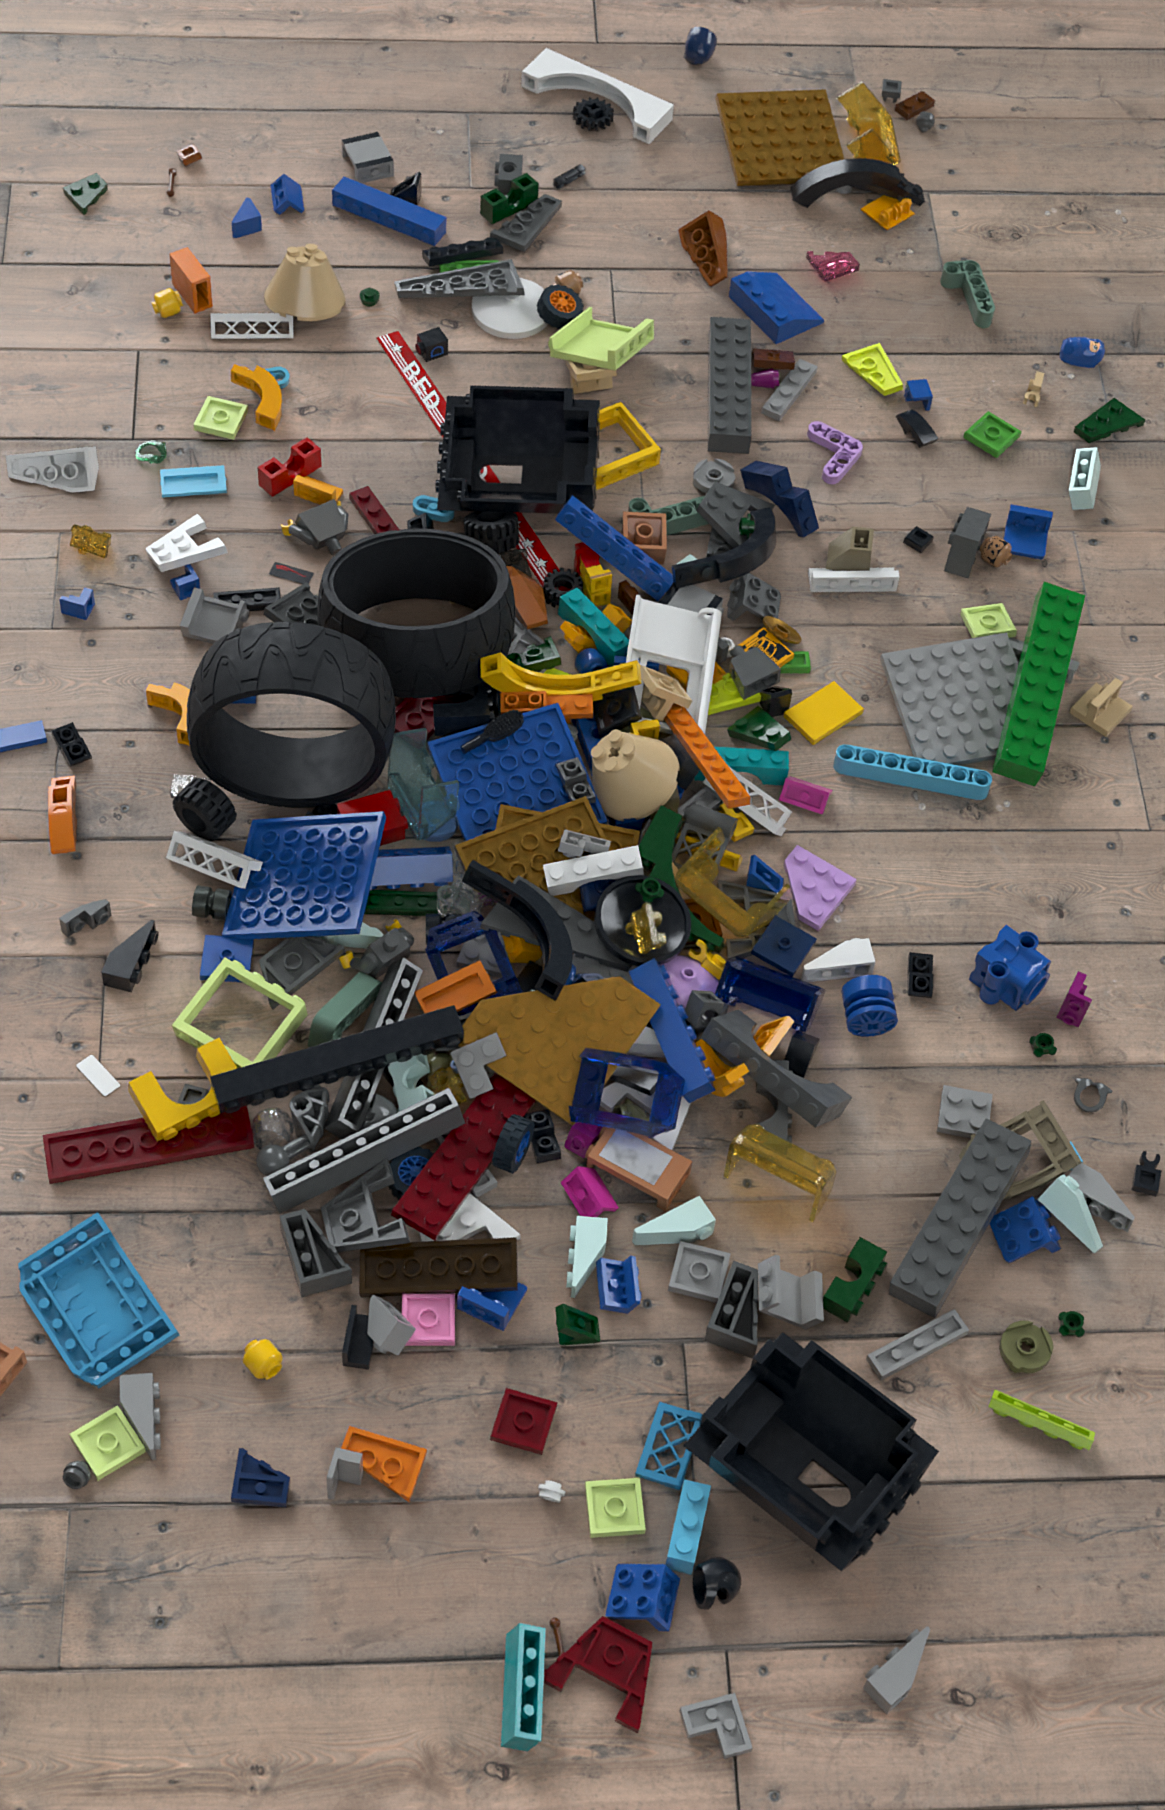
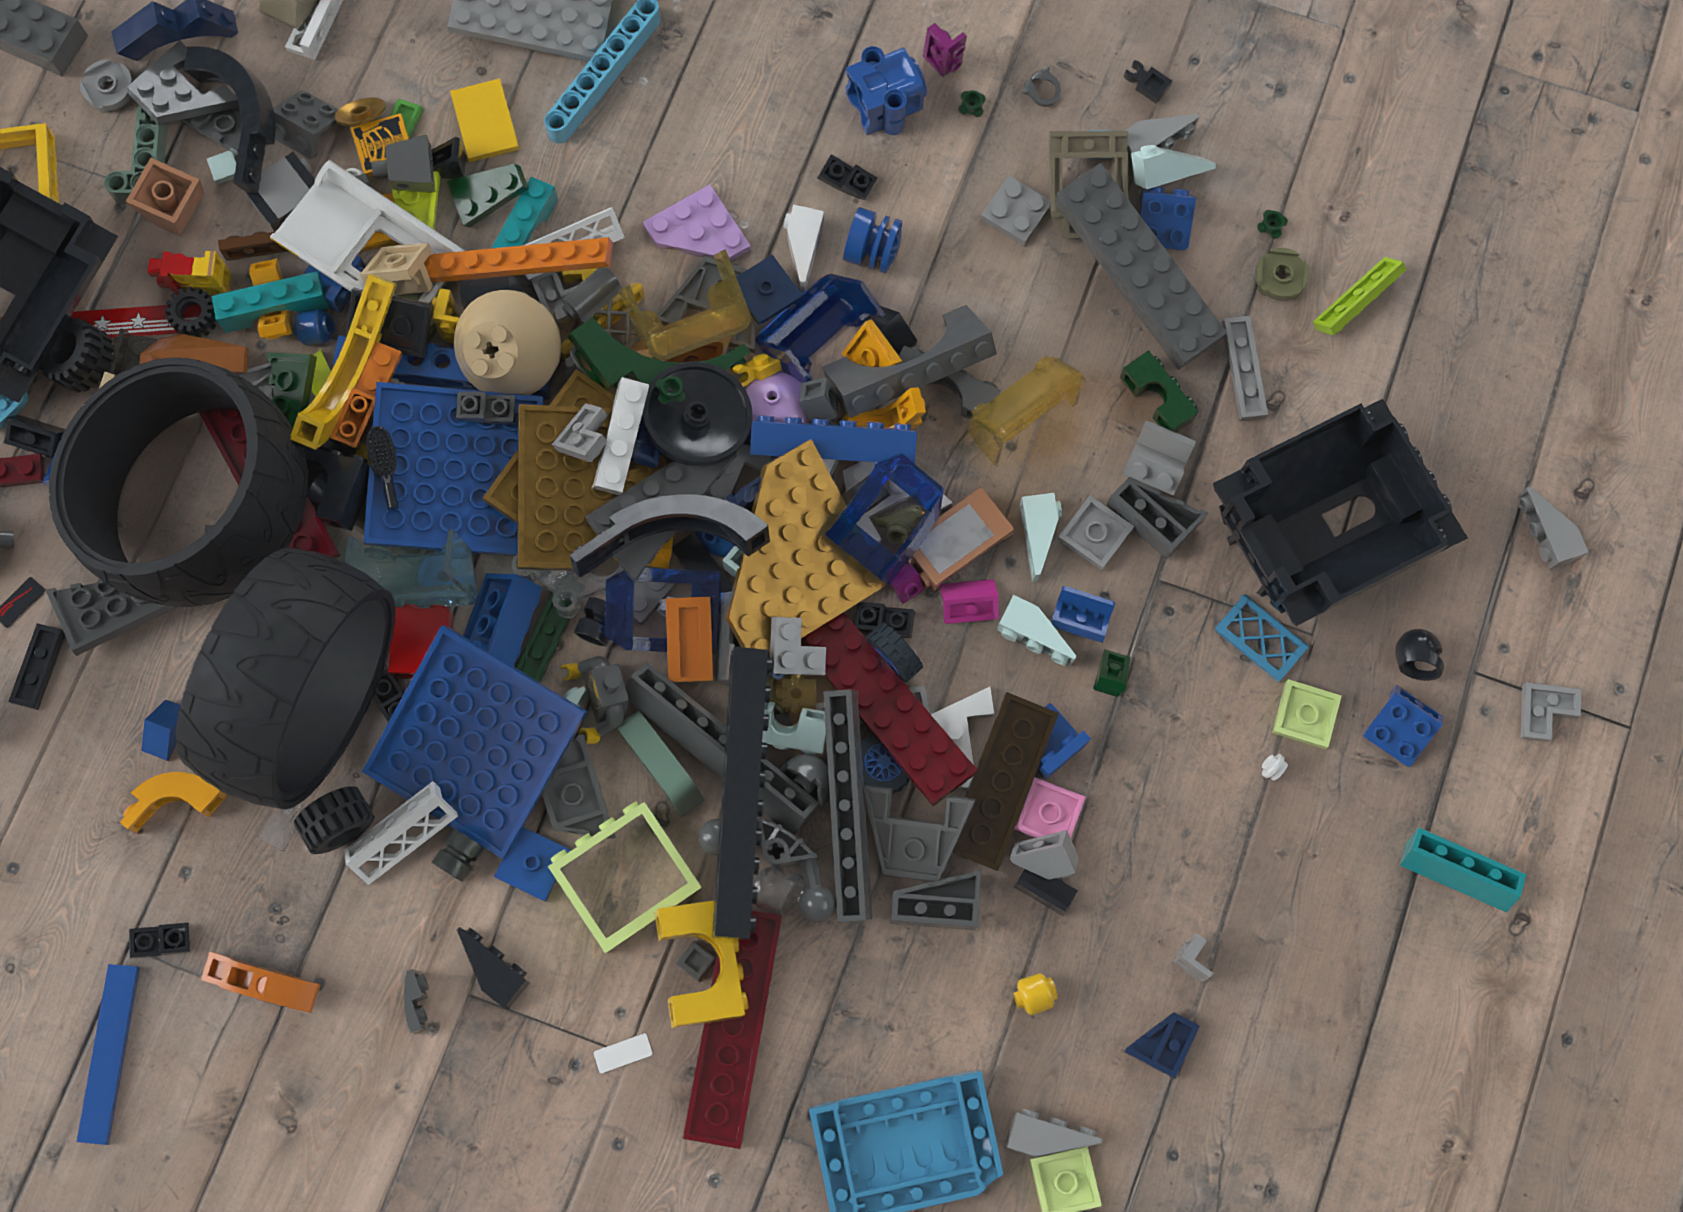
camera: 65 degrees left, 20 degrees up
light grey panel [180,588,249,644] -> none
orange wing [341,1426,427,1503] -> none
dark red plate [490,1388,558,1455] -> none
dark red wing [544,1616,653,1734] -> none
reddish brown hinge [549,1618,564,1656] -> none
blue brick [555,495,673,601] -> none
clear yellow hips [625,903,666,954] -> none
medium azure arch [666,1479,711,1575] -> none
dark green plate [739,514,754,540] -> none
blue slope [746,854,784,894] -> none
dark pink panel [779,776,833,815] -> none

